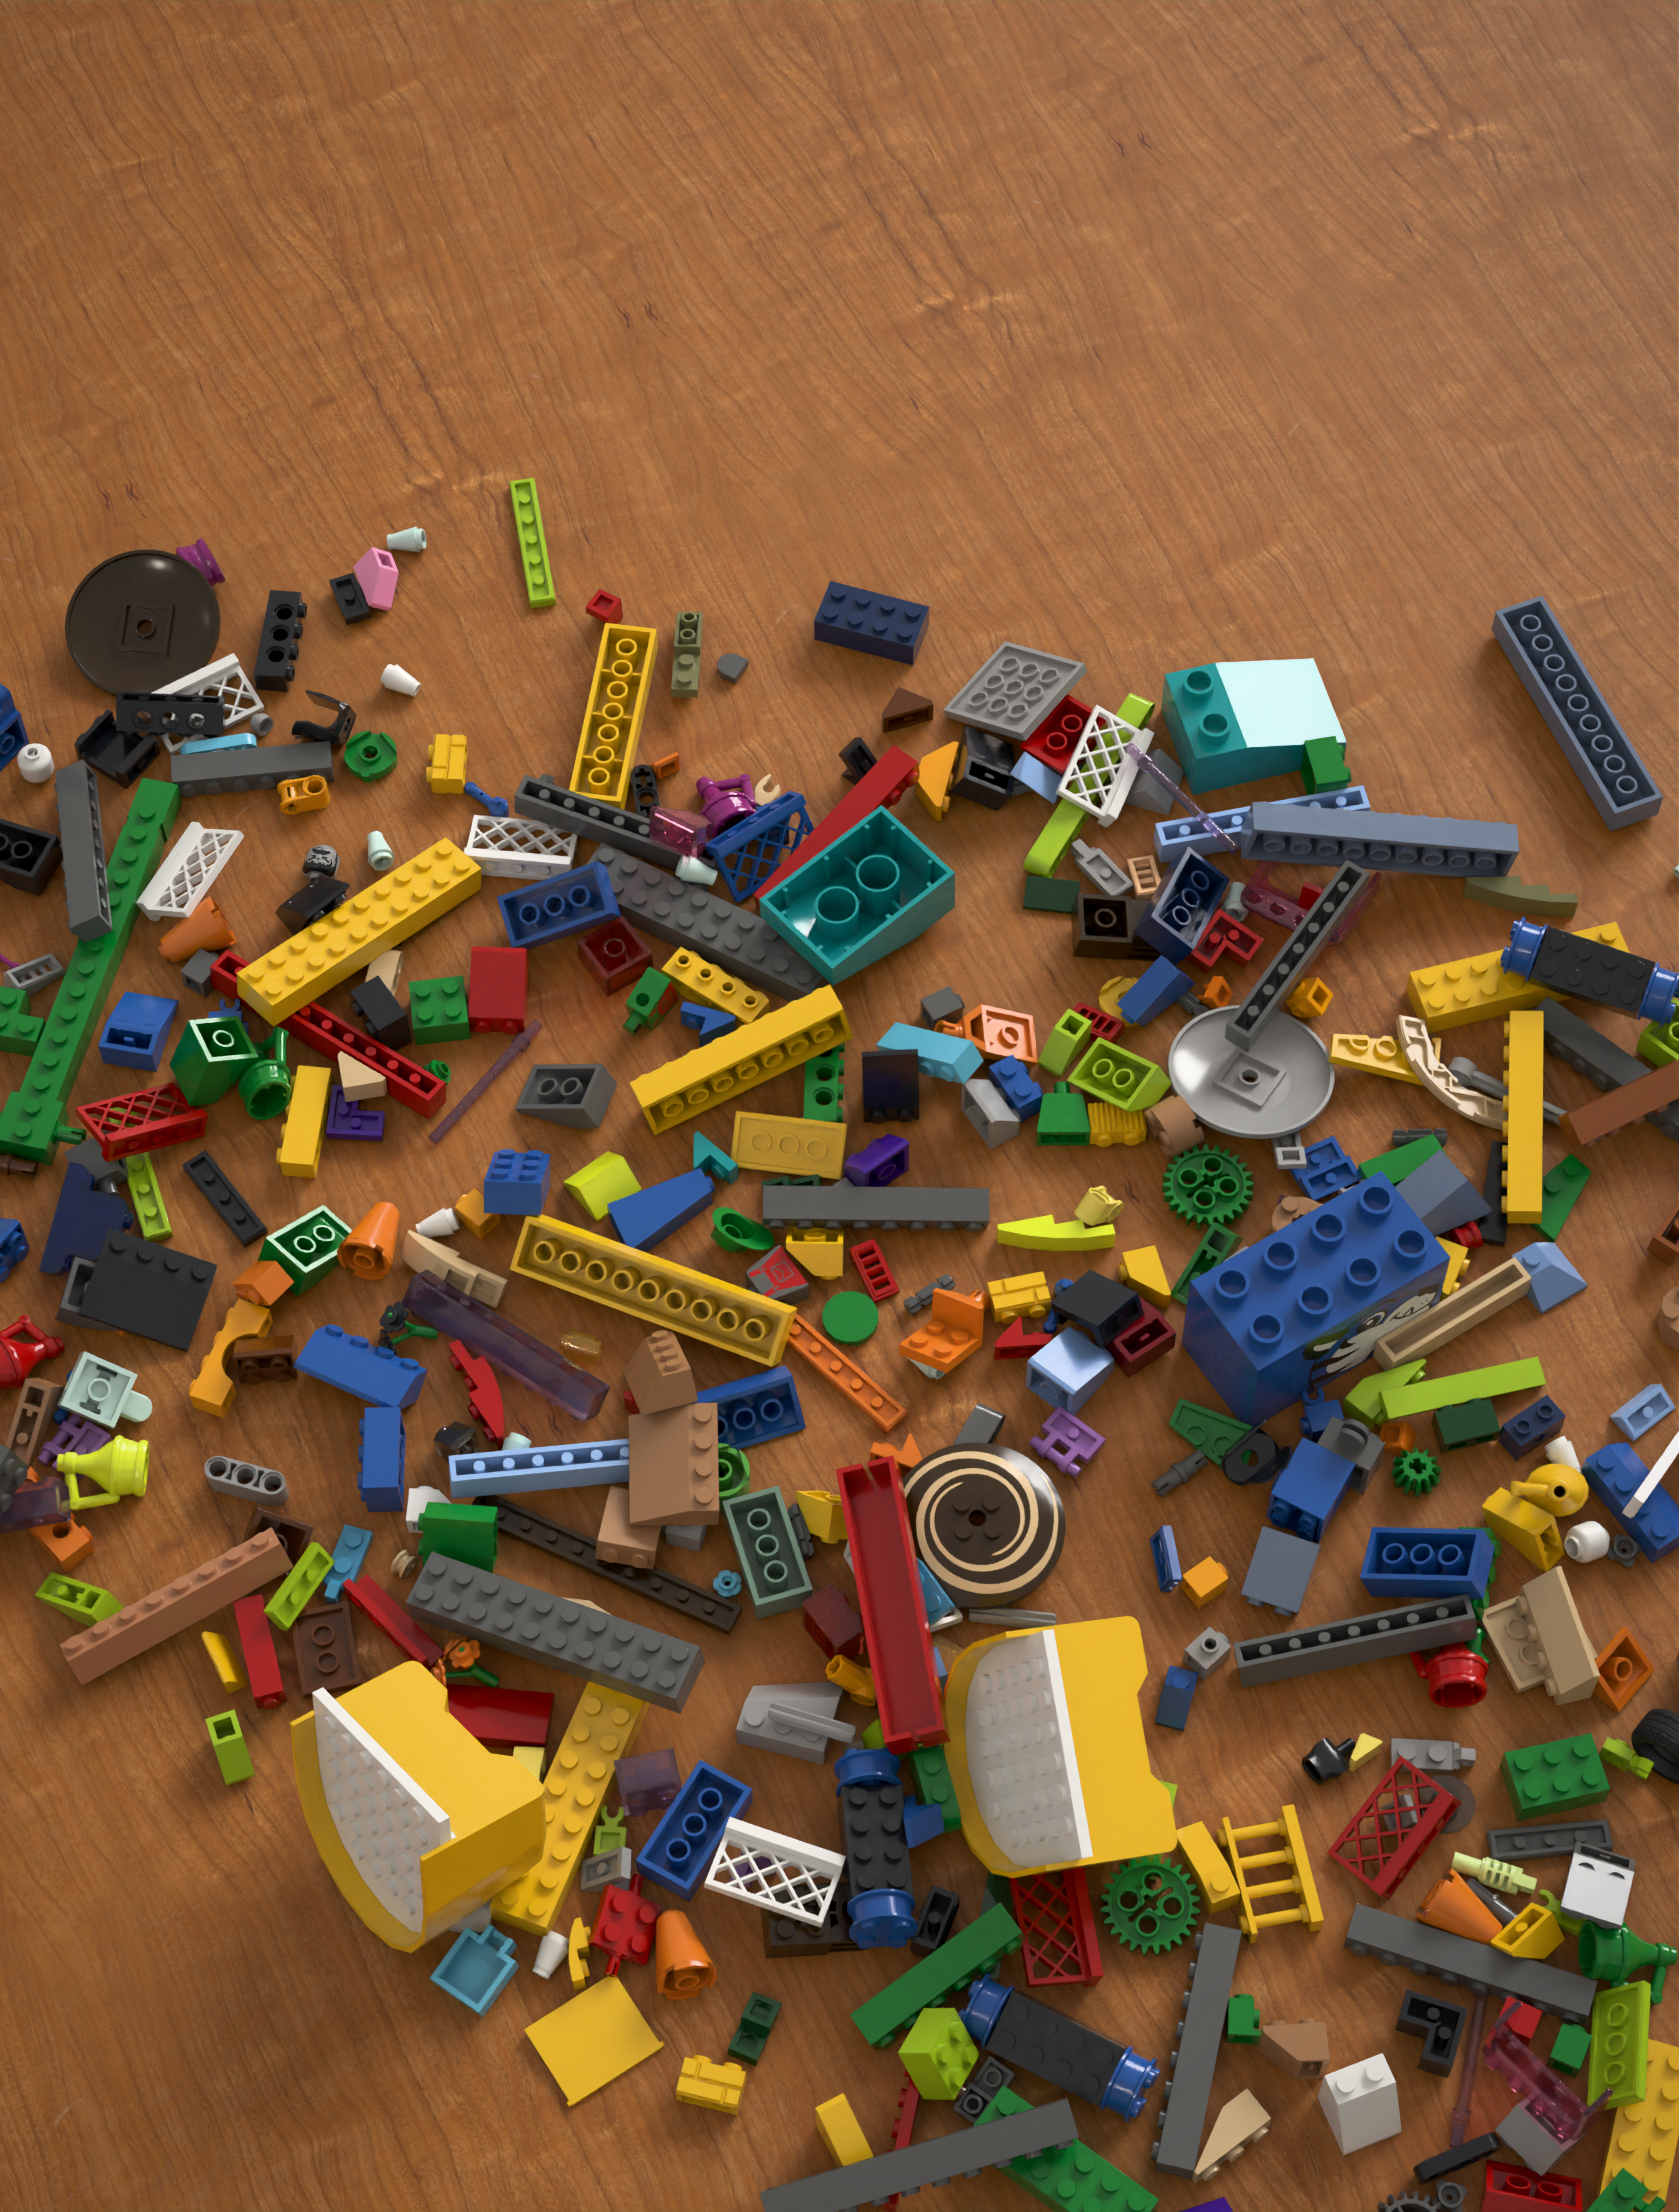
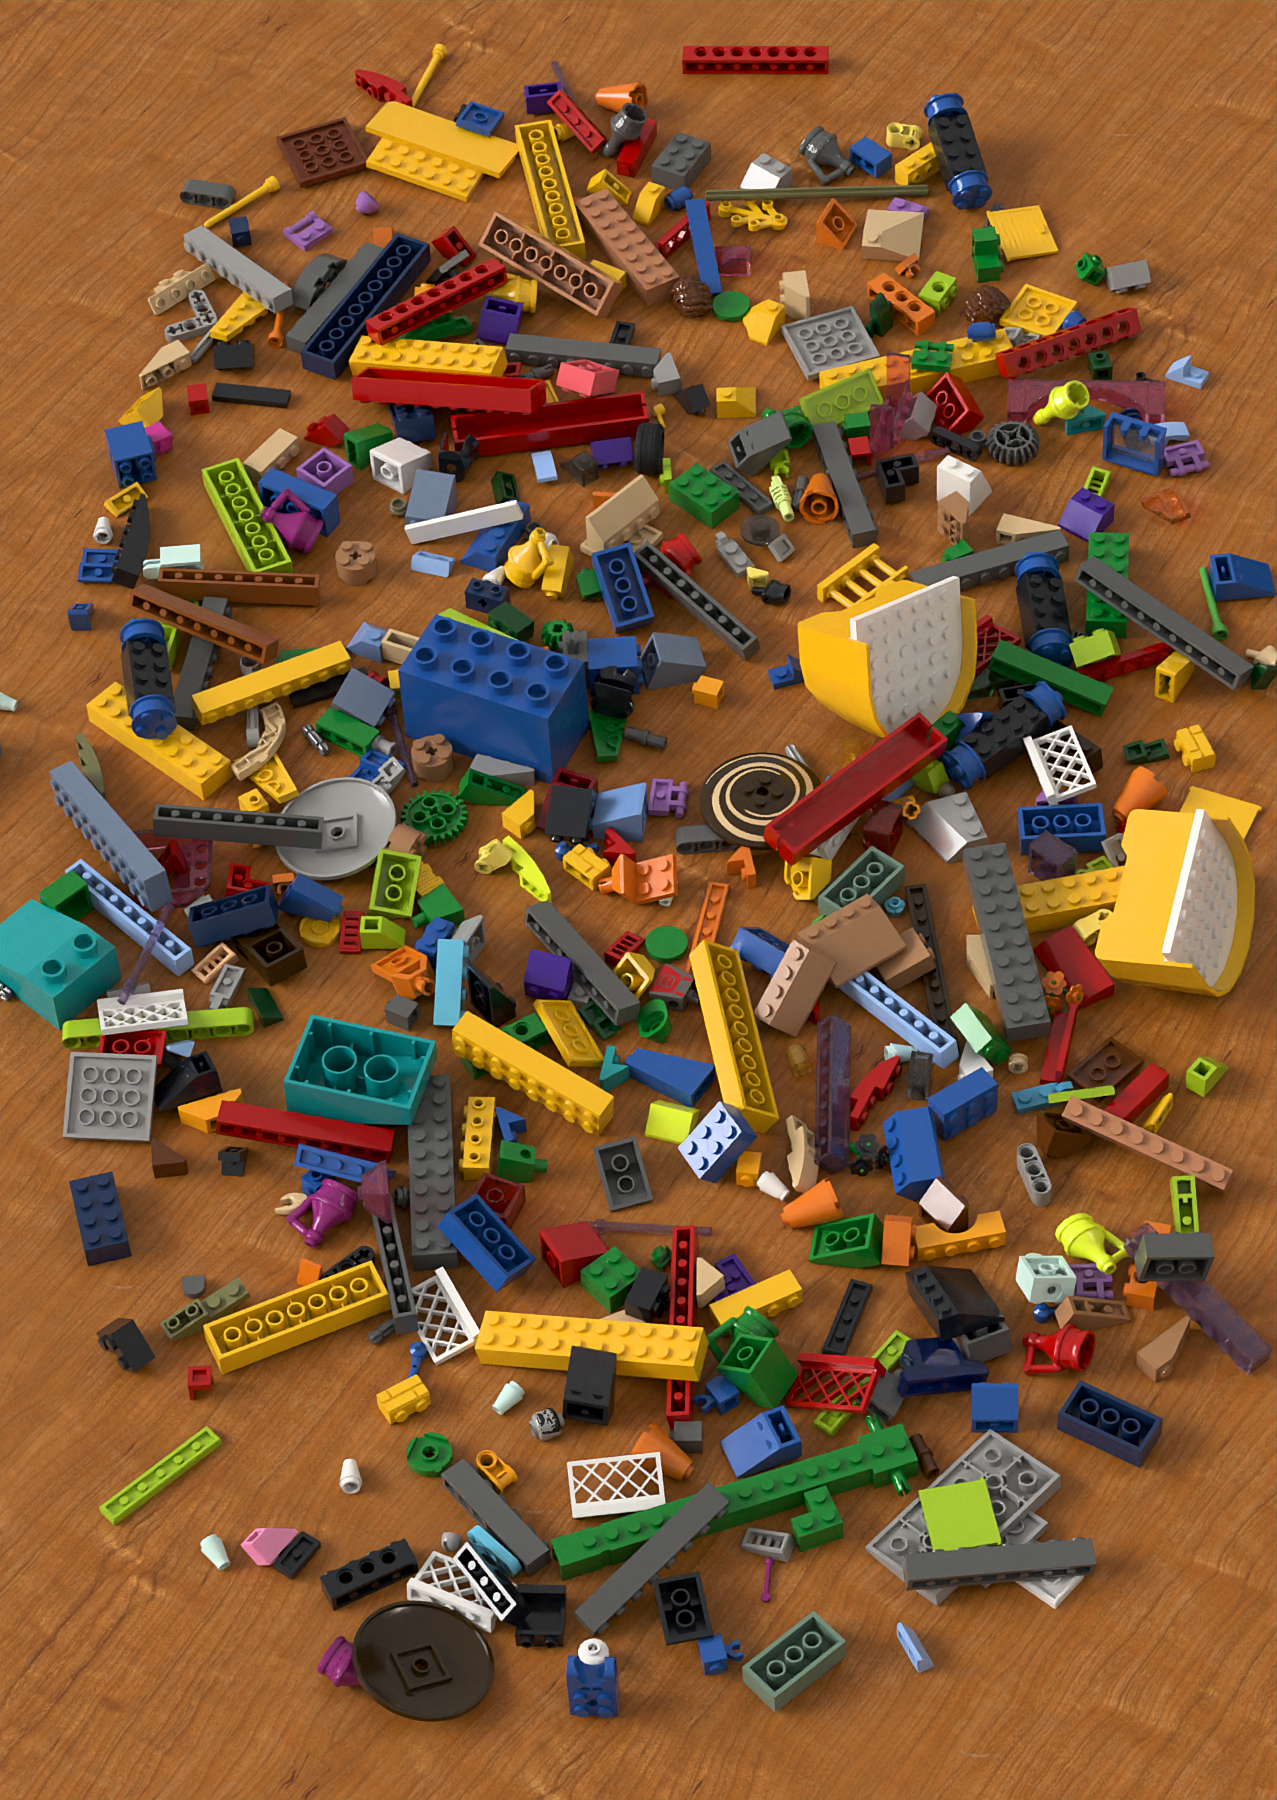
camera: 120 degrees left, 10 degrees down
black piece [291,690,356,744] -> none
light aqua cone [675,855,717,886] -> none
light grey axle [768,1702,856,1743] -> none
dark grey axle [903,1274,955,1315] -> none
blue tile [1150,1526,1183,1592] -> none
light grey brick [1183,1627,1231,1681] -> none
red fence [1327,1755,1462,1900] -> none
yellow slope [1490,1902,1565,1959] -> none
none -> black brick [97,1318,156,1373]
none -> yellow brick [238,788,270,813]

